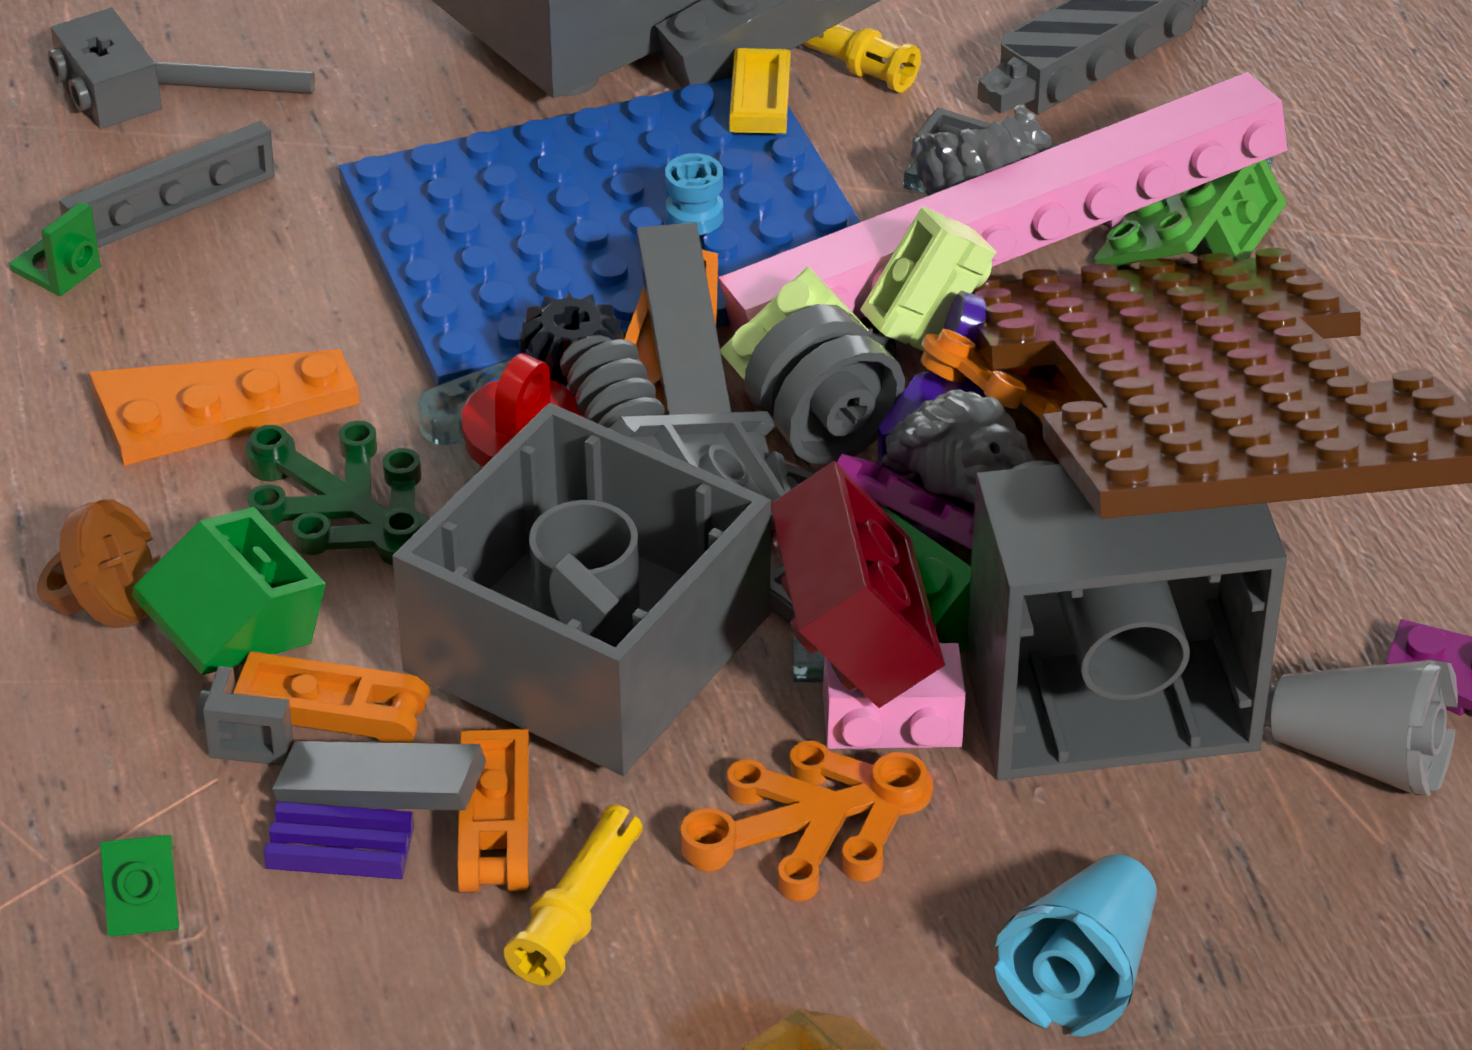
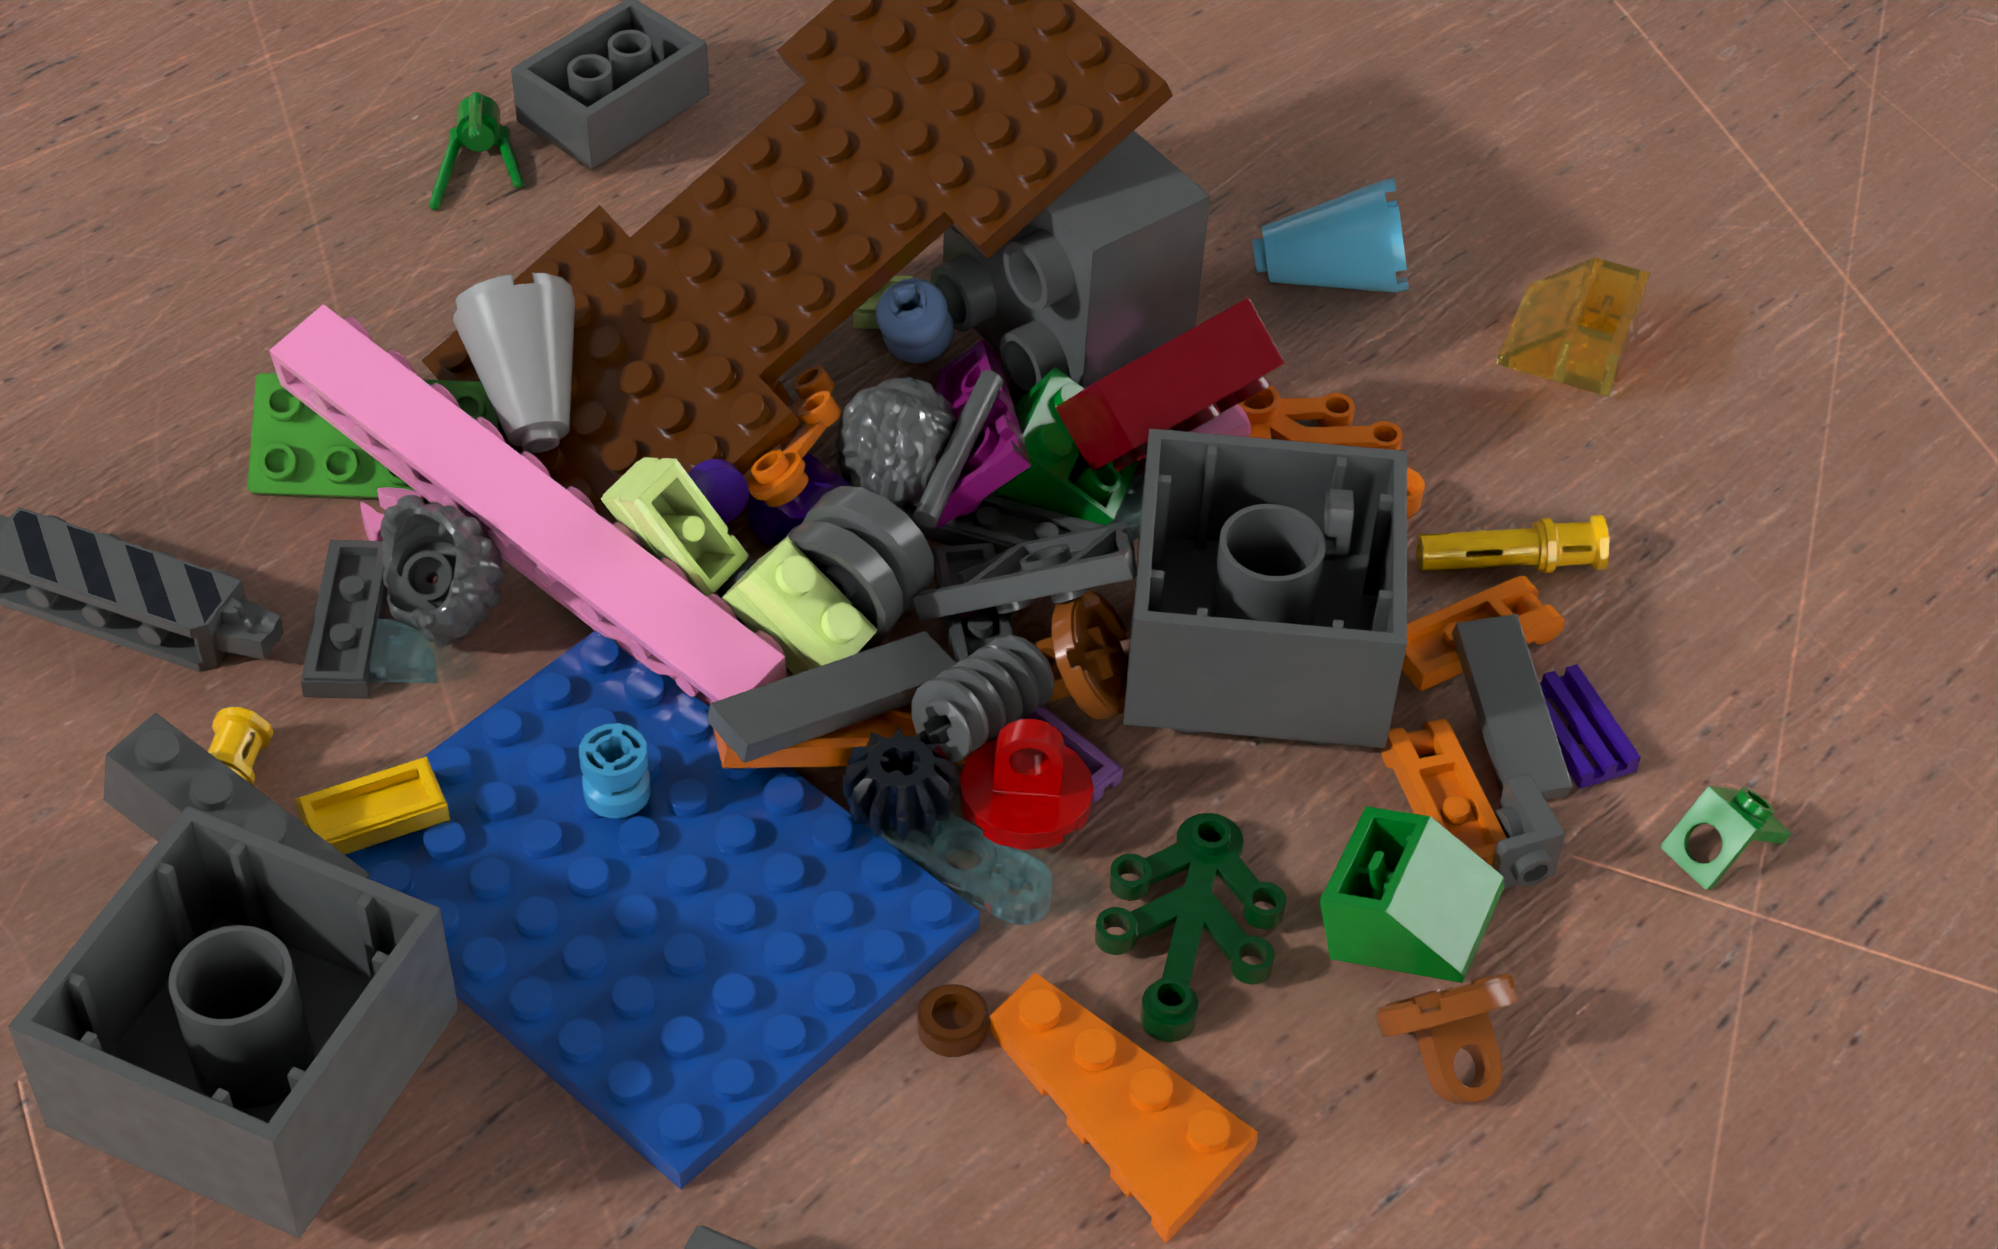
camera: 120 degrees left, 5 degrees up
none -> light grey cone [452,273,575,453]
none -> dark grey bar [913,370,1003,528]
none -> reddish brown tile [917,984,988,1057]

